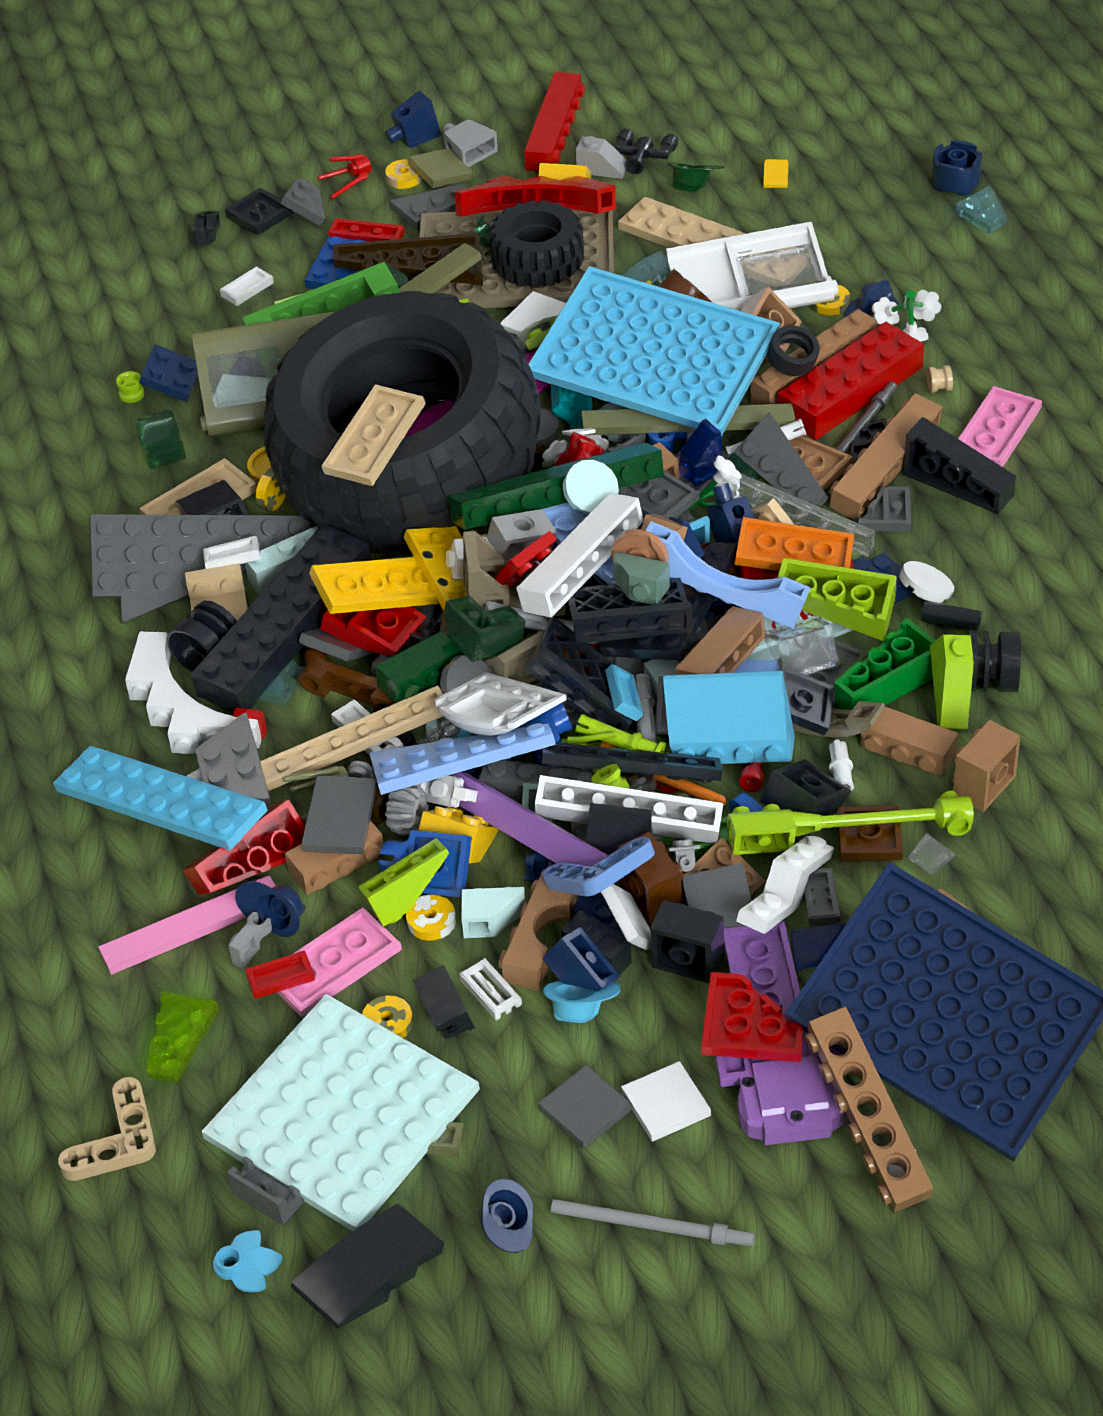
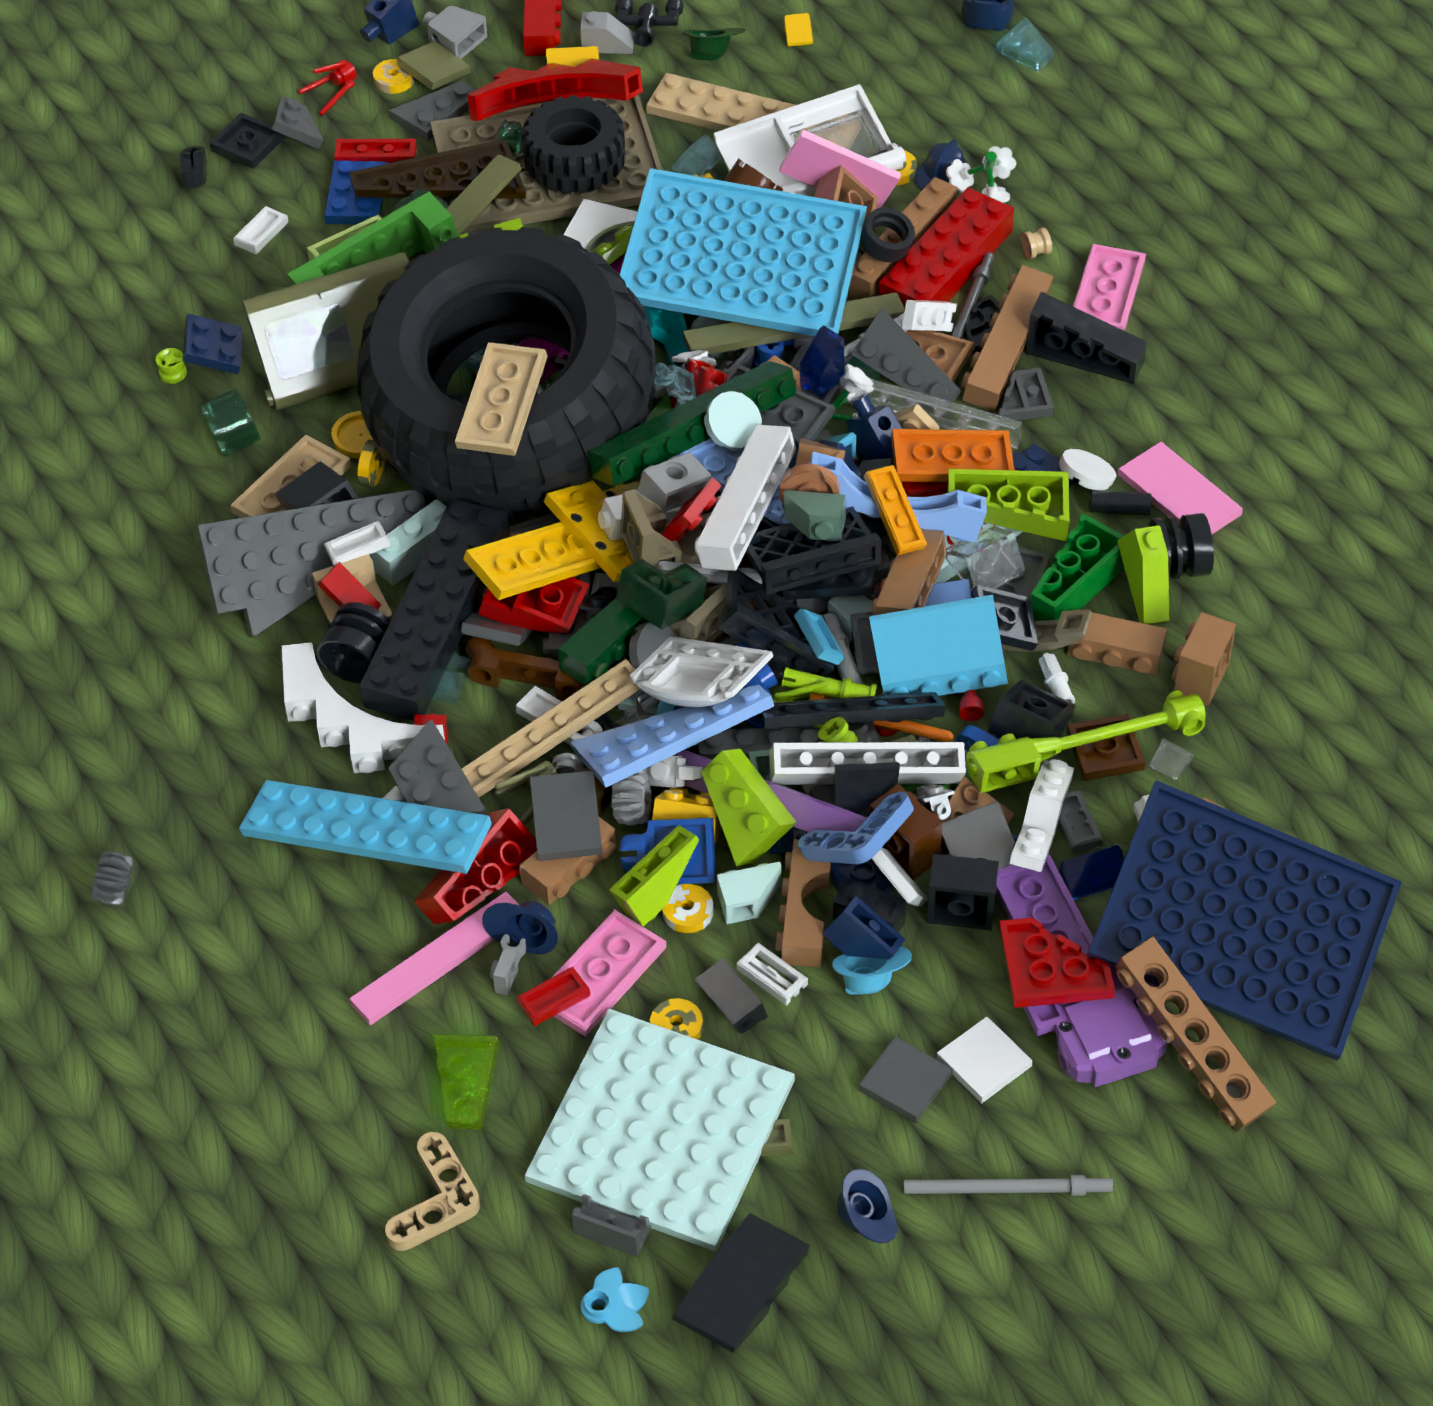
camera: 15 degrees left, 5 degrees up
none -> red tile [317,562,381,610]
none -> clear light blue plate [654,363,696,402]
none -> lime wedge [701,749,797,866]
none -> bright pink tile [779,130,901,209]
none -> light orange tile [864,465,927,556]
none -> white plate [902,300,957,332]
none -> bright pink tile [1118,442,1243,534]

